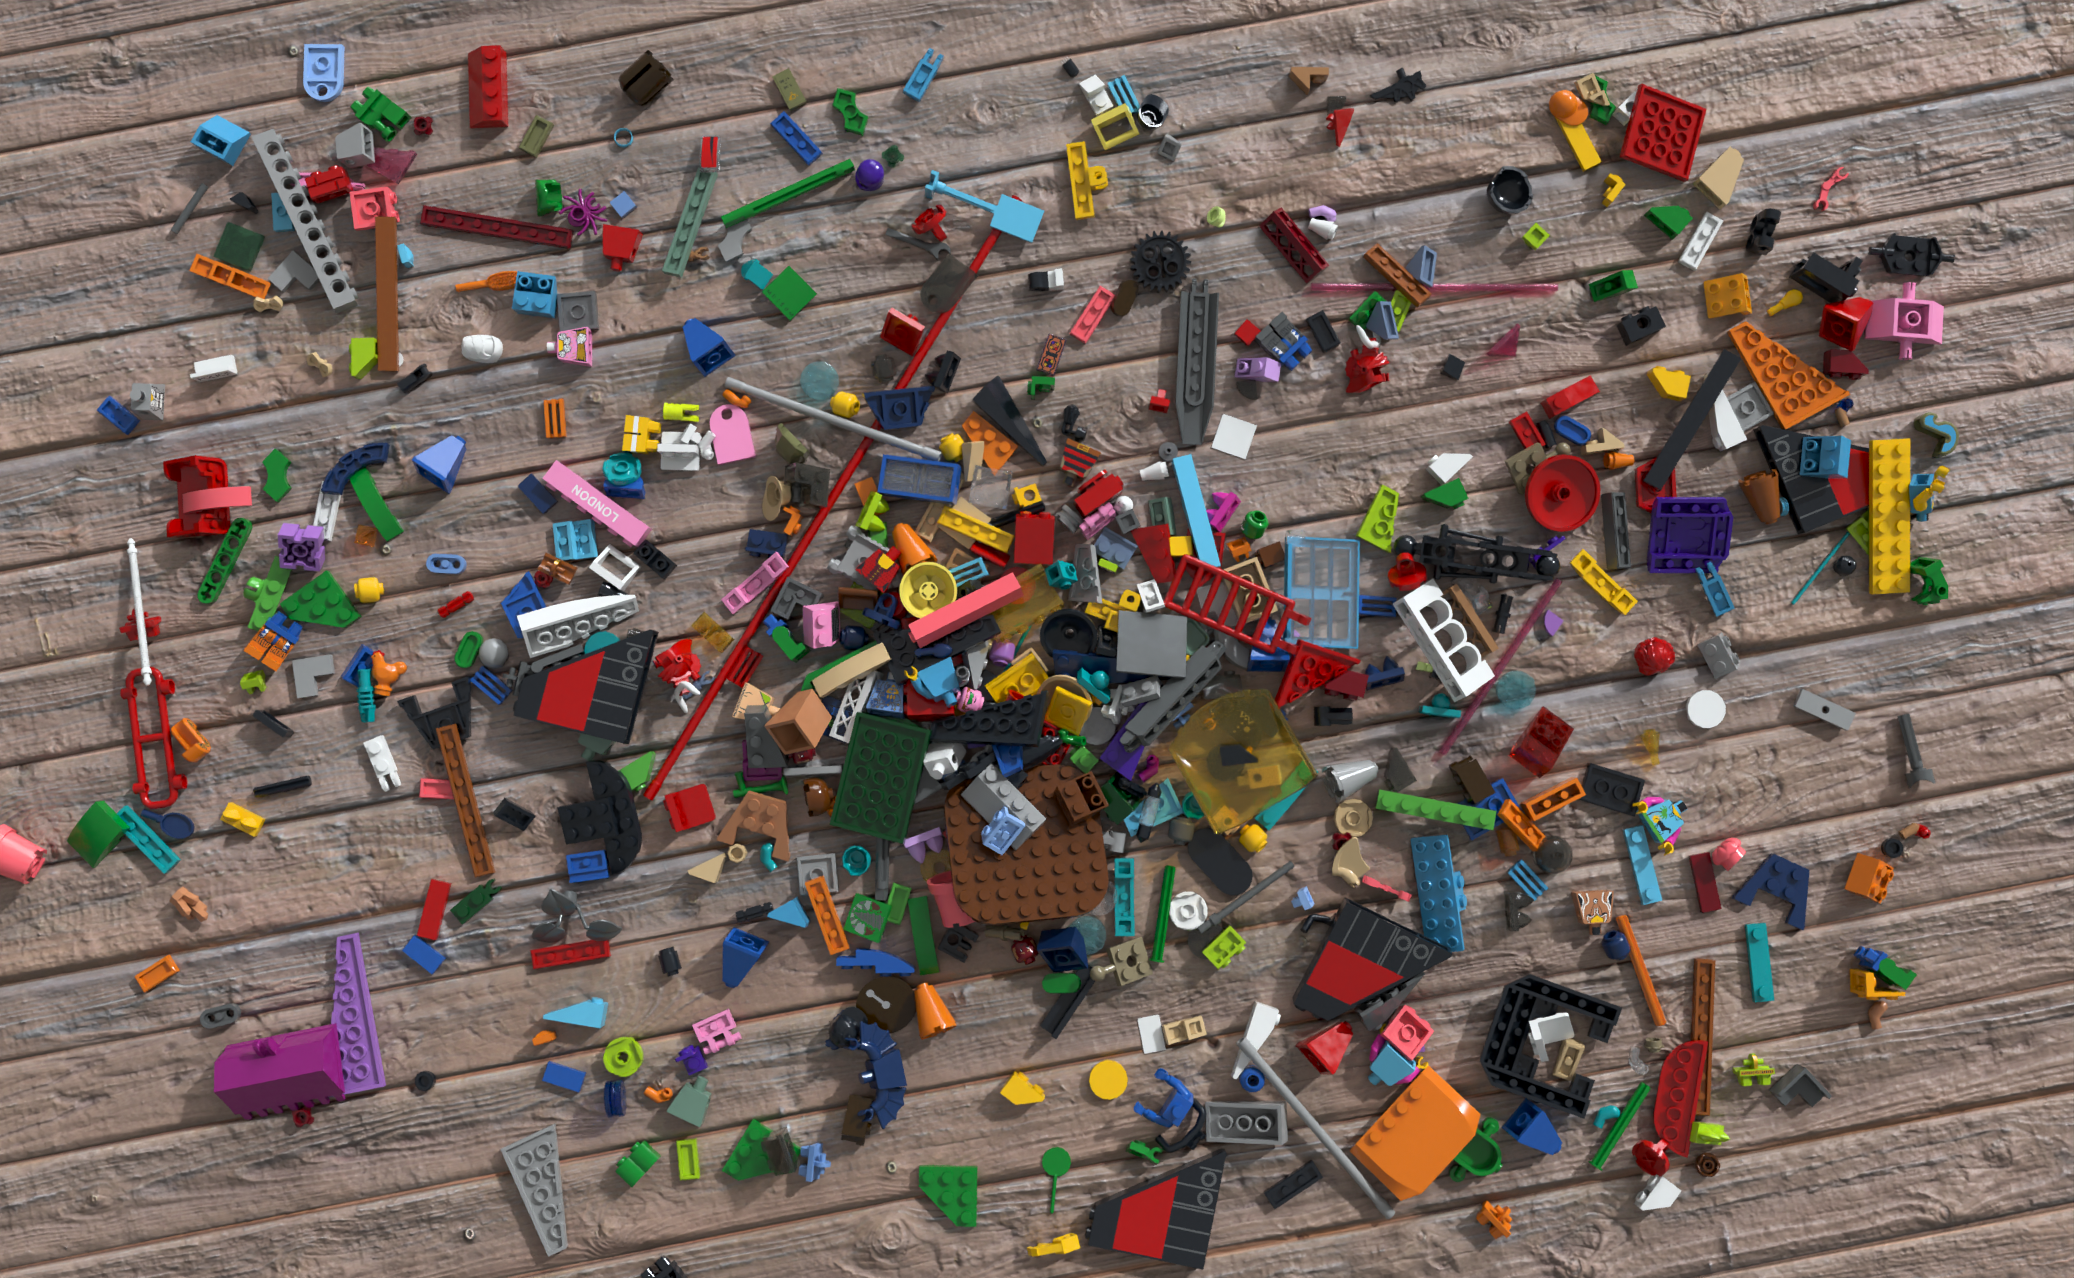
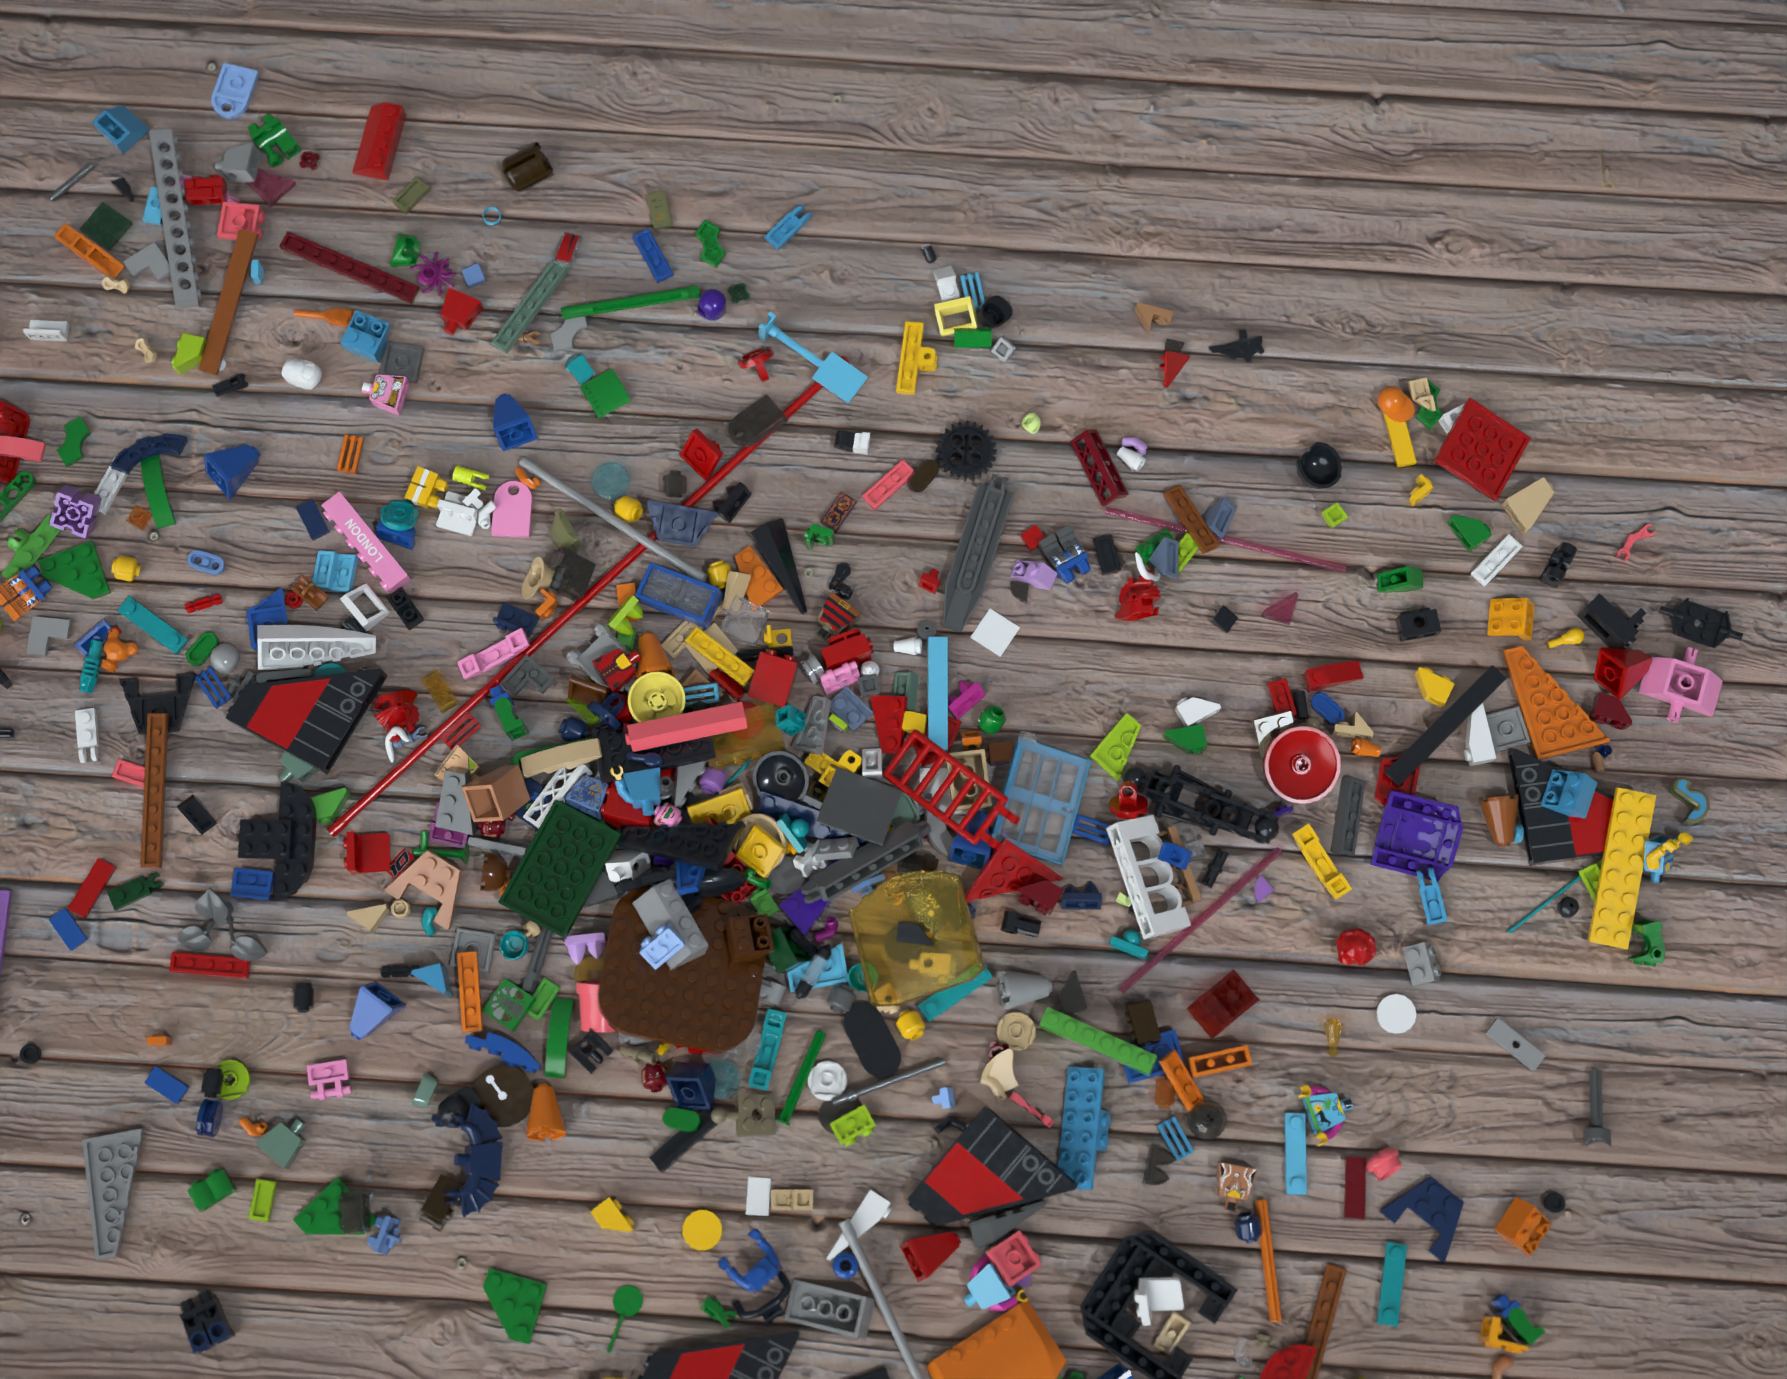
camera: 15 degrees right, 10 degrees down
medium azure slope [543,997,608,1028] -> none
dark purple bracket [675,1045,708,1075] -> none
bright pink slope [803,601,840,649] -> none
dark grey piece [885,228,951,260] -> none
clear light blue tile [1496,671,1536,709] -> none
black tile [1577,763,1645,817] -> none
arm [1898,823,1931,840] -> none
none -> teal plate [117,596,189,655]
none -> black brick [201,1068,224,1098]
none -> sticker [387,848,415,879]
none -> sand green piece [412,1072,438,1108]
none -> tan piece [522,921,541,938]
none -> green tile [954,328,992,348]
none -> blue bracket [1158,841,1193,870]

